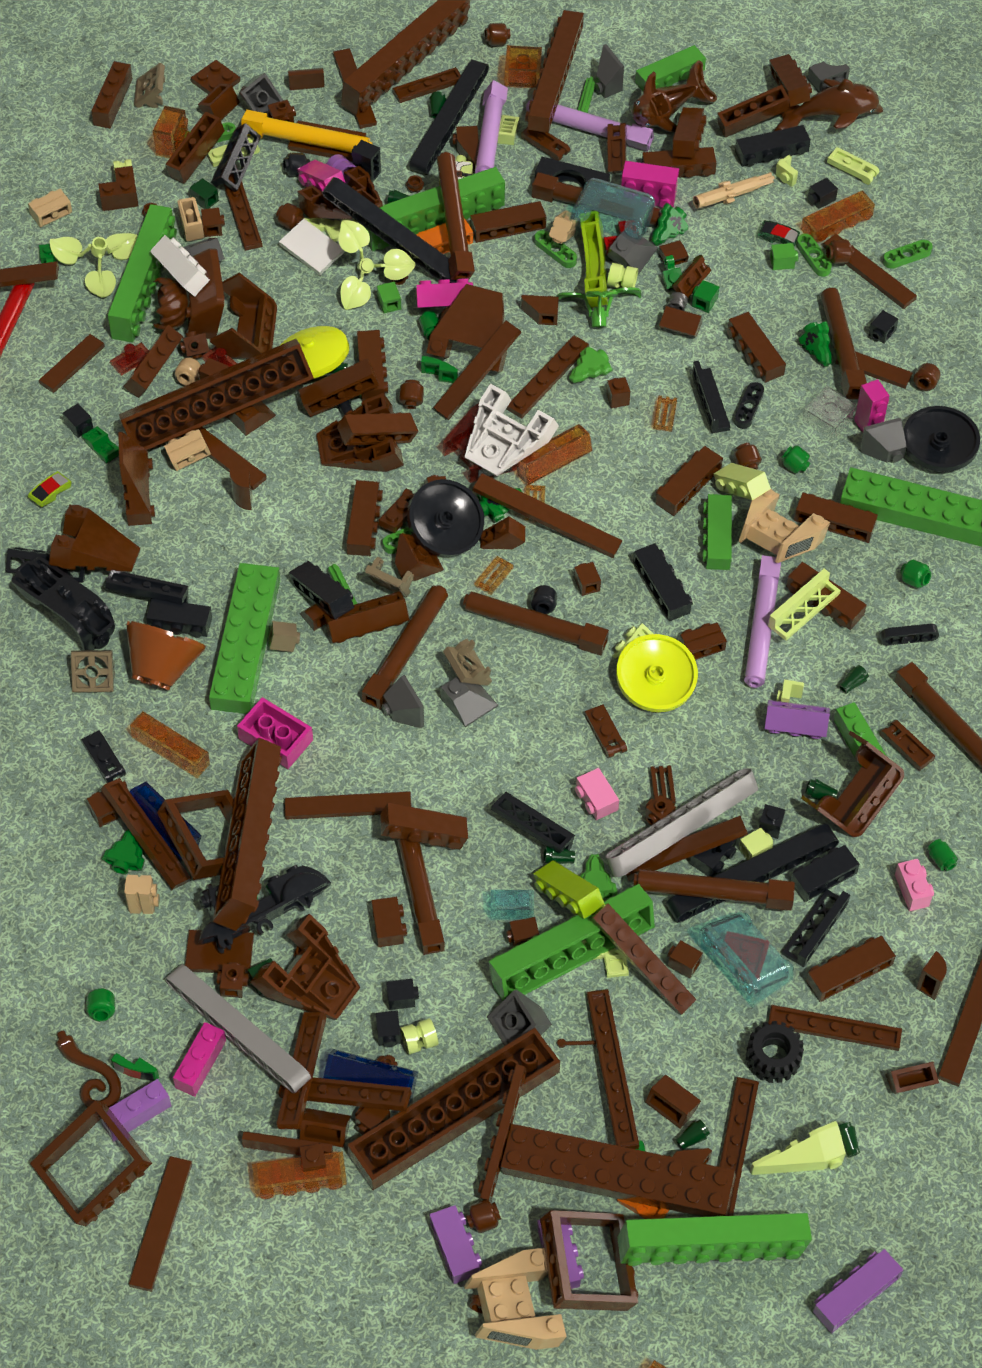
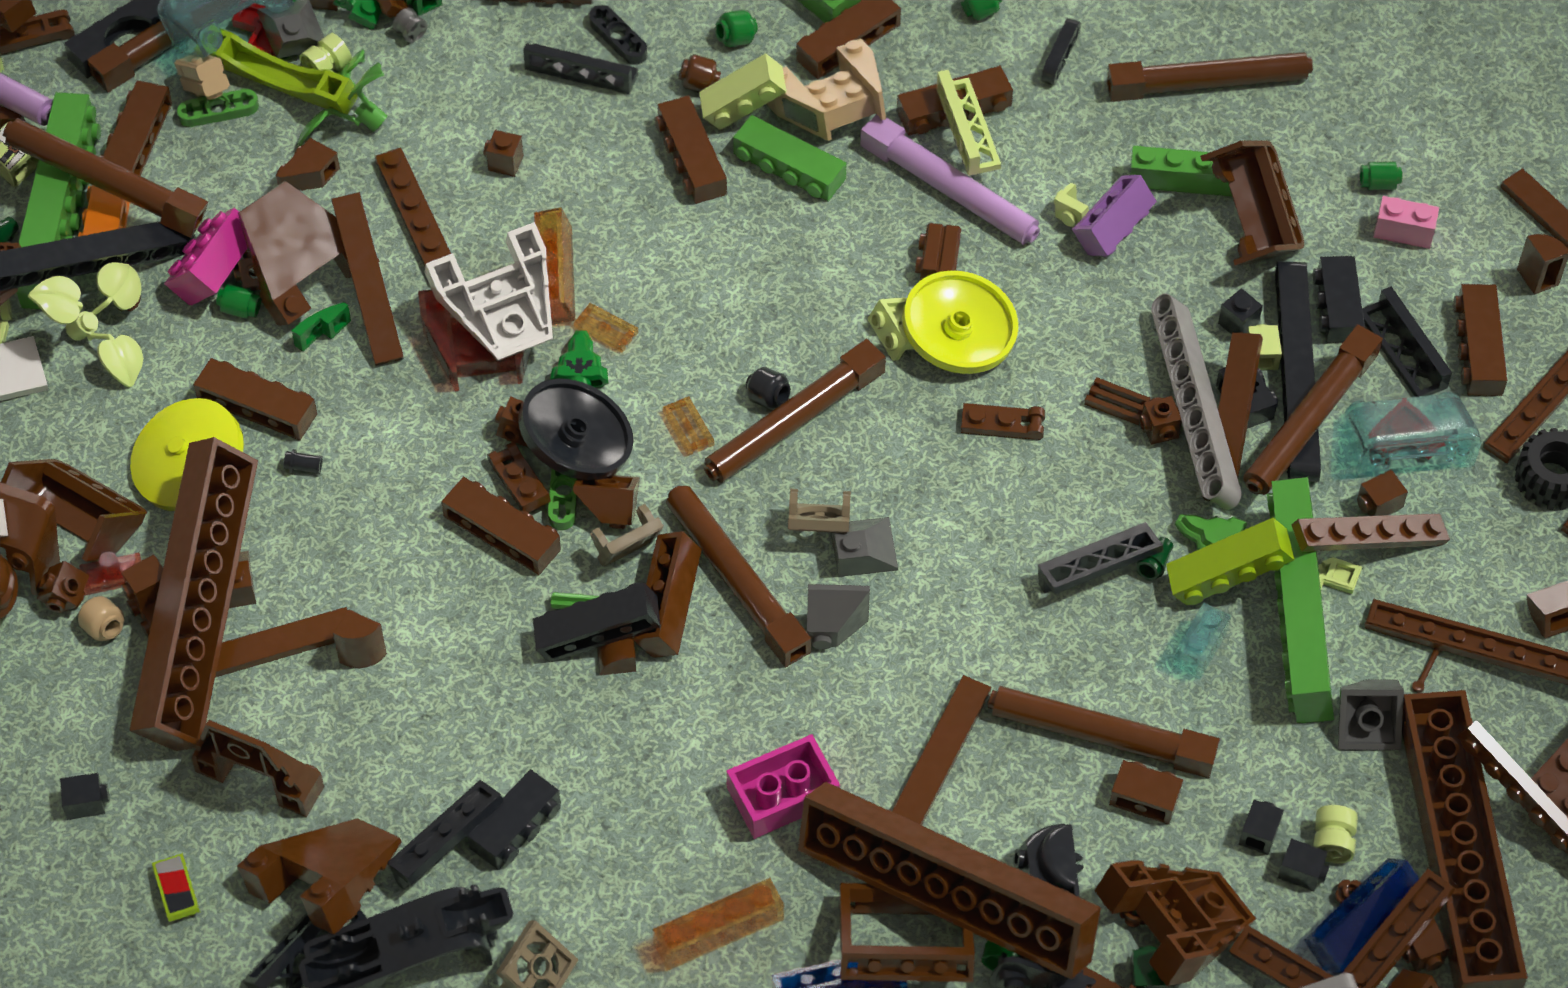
camera: 60 degrees left, 0 degrees up
green slope [82,426,119,464] -> none
clear red tile [110,342,148,376] -> none
reddish brown brick [123,325,183,398] -> none
dark orange cone [126,621,206,691] -> none
tan brick [164,429,211,471] -> none
bright green brick [209,563,280,714] -> none
dark tan brick [268,621,300,652] -> none
reddish brown brick [299,358,380,417] -> none
reddish brown wedge [316,393,404,472] -> none
reddish brown brick [337,412,418,445] -> none
bright green brick [377,282,401,314] -> none
reddish brown brick [380,803,468,850] -> none
reddish brown head [399,380,424,409] -> none
reddish brown tile [473,473,623,558] -> none
reddish brown slope [480,516,526,550] -> none
reddish brown brick [506,917,539,947] -> none
bright green rock [569,347,613,383] -> none
reddish brown brick [574,562,601,596] -> none
bright pink brick [575,768,619,820] -> none
black brick [633,543,693,622] -> none
clear orange tile [653,395,677,432] -> none
reddish brown brick [659,306,702,337] -> none
dark green cone [805,779,838,799] -> none
dark green cone [839,665,869,694] -> none
reddish brown plate [879,720,935,771] -> none

